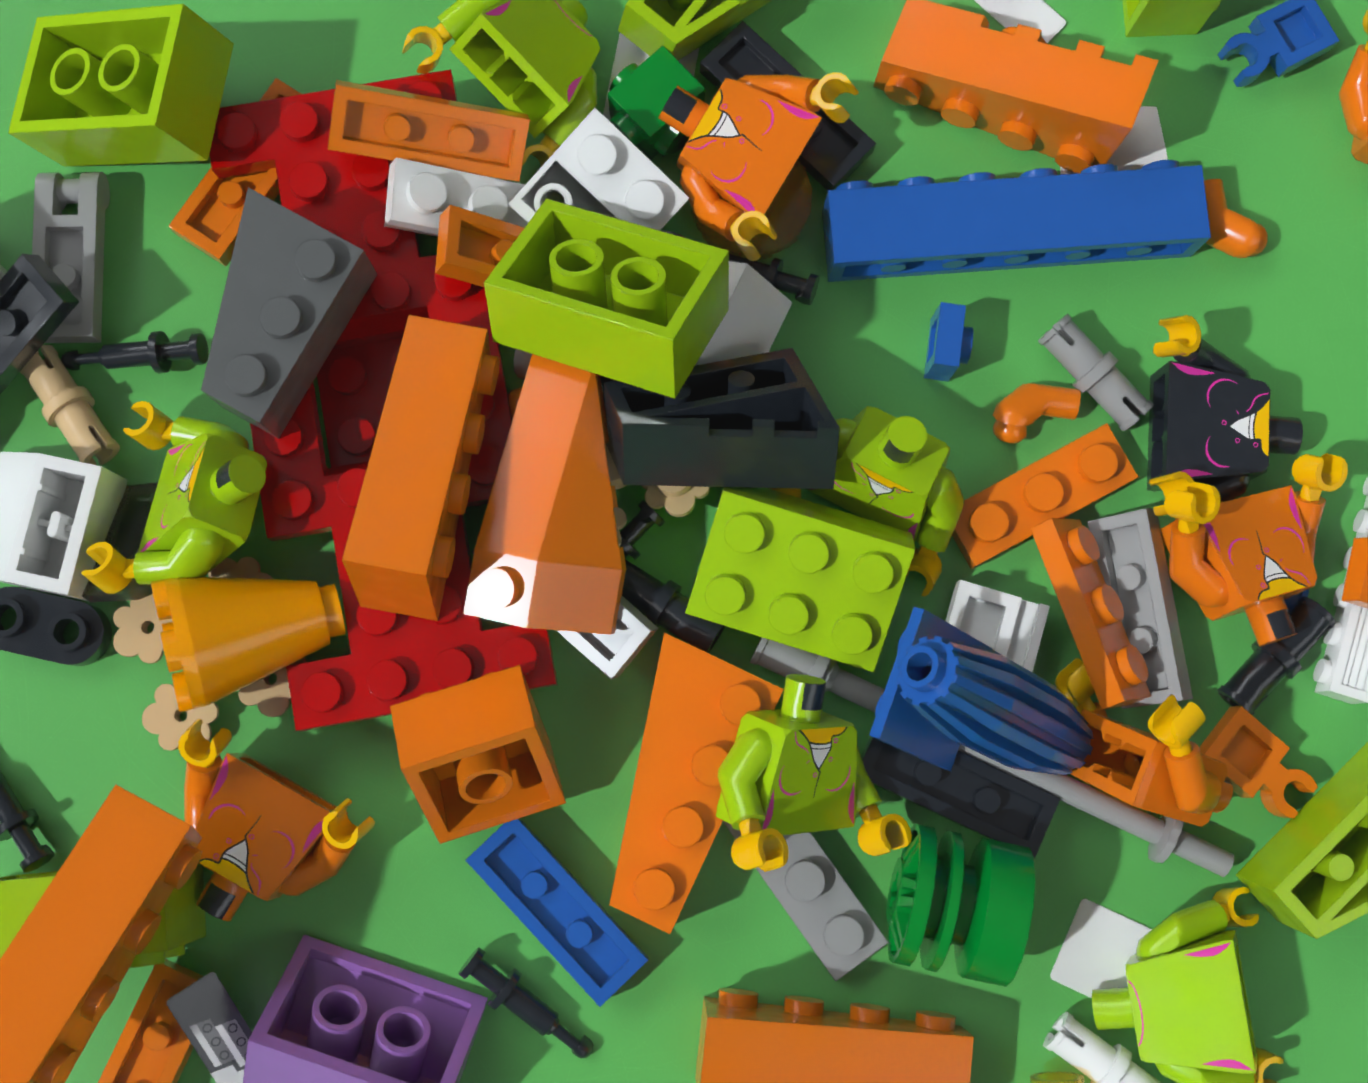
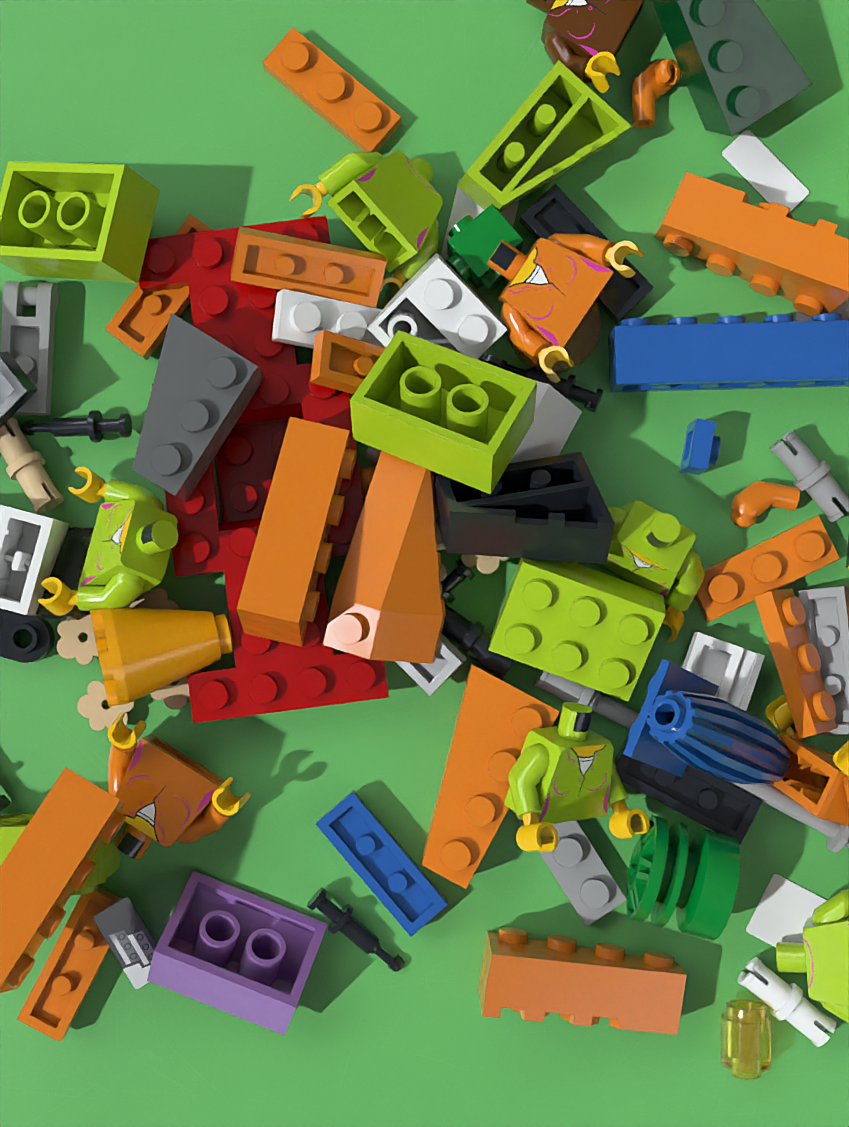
camera: 10 degrees right, 5 degrees up
orange brick [390,665,566,844] -> none

